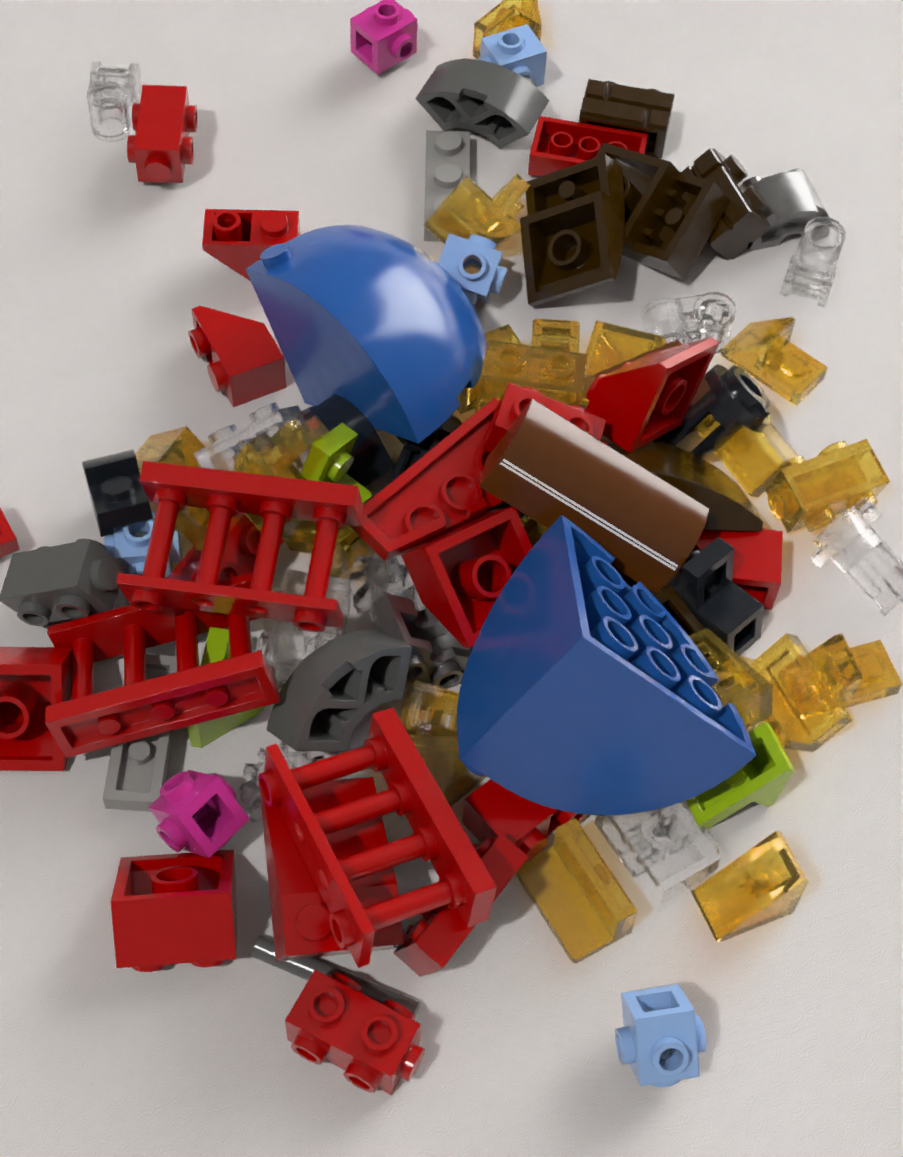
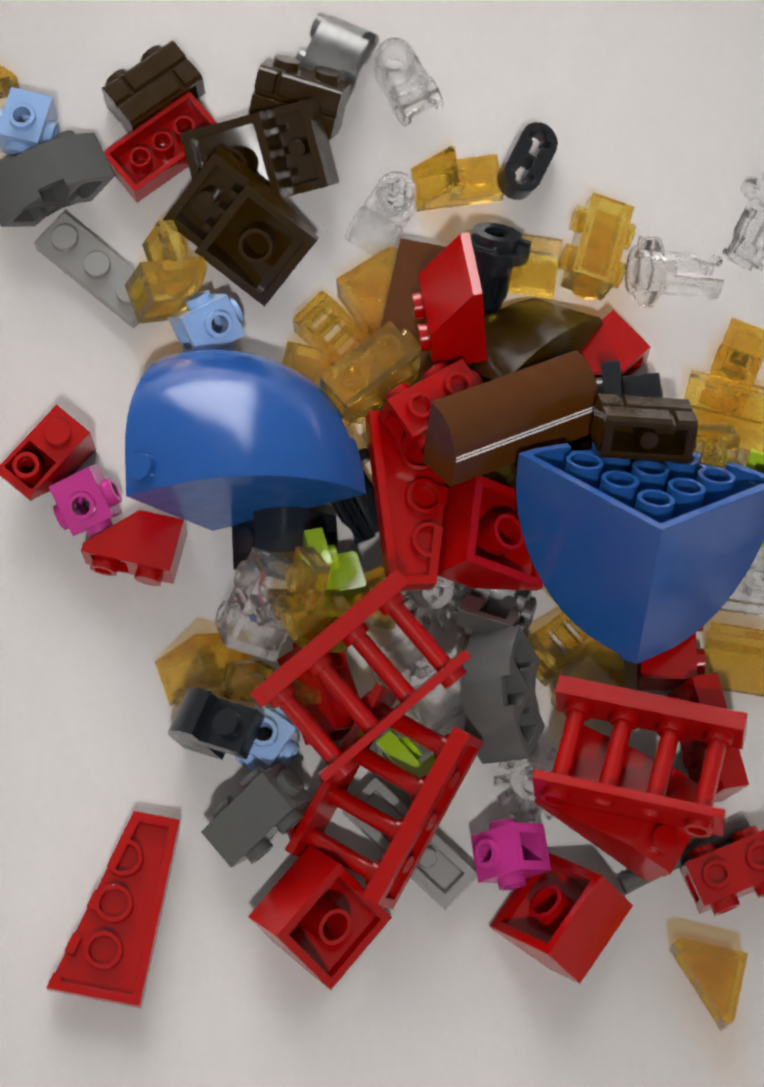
camera: 45 degrees left, 15 degrees up
none -> dark pink brick [48,464,122,538]
none -> black beam [496,122,558,200]
none -> dark brown brick [591,394,698,463]
none -> clear yellow slope [669,937,748,1031]

